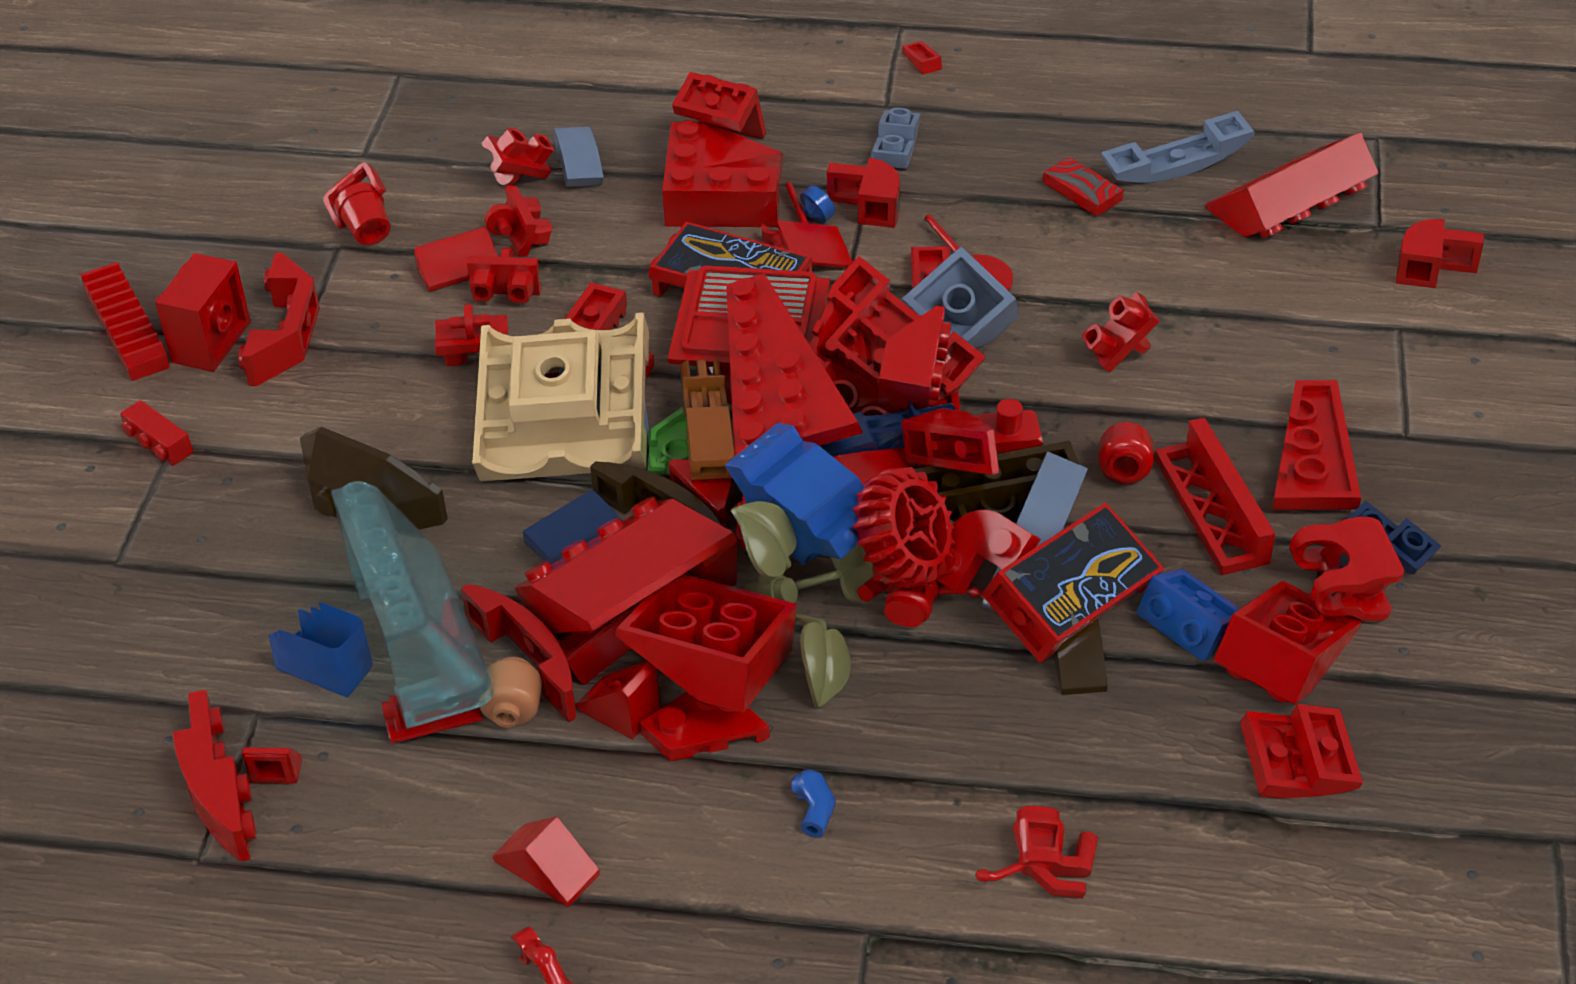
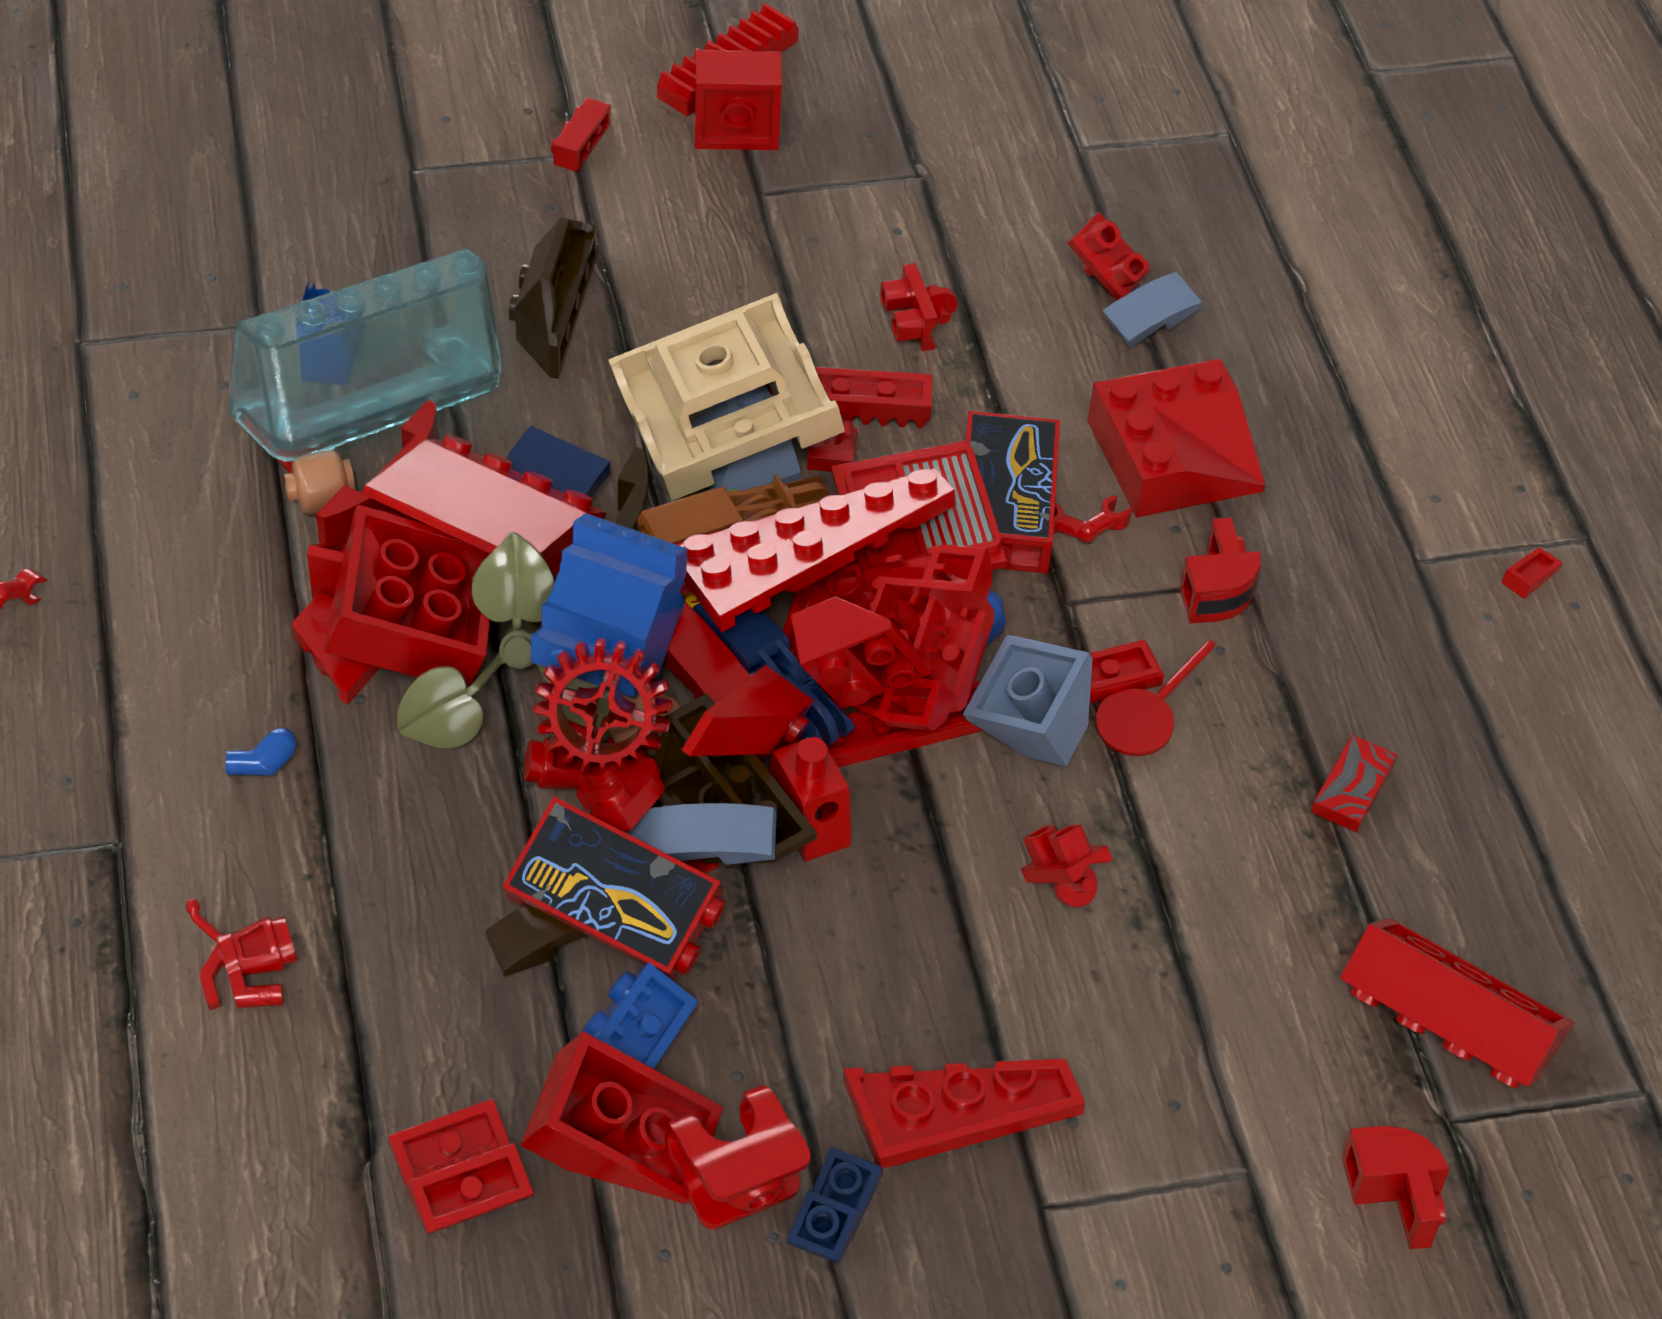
camera: 65 degrees right, 5 degrees up
red slope [172,690,257,862] -> none
red slope [238,253,320,386] -> none
red slope [242,747,302,784] -> none
red piece [323,162,391,245] -> none
red slope [414,227,498,292] -> none
red hips [435,303,508,366] -> none
red hips [484,185,552,256] -> none
slope [493,816,600,908] -> none
red bracket [672,72,766,140] -> none
red piece [776,182,852,268] -> none
blue tile [799,185,835,223] -> none
sand blue slope [871,107,920,169] -> none
red head [1098,422,1154,485] -> none
sand blue slope [1101,110,1254,183] -> none
red fence [1154,417,1275,576] -> none

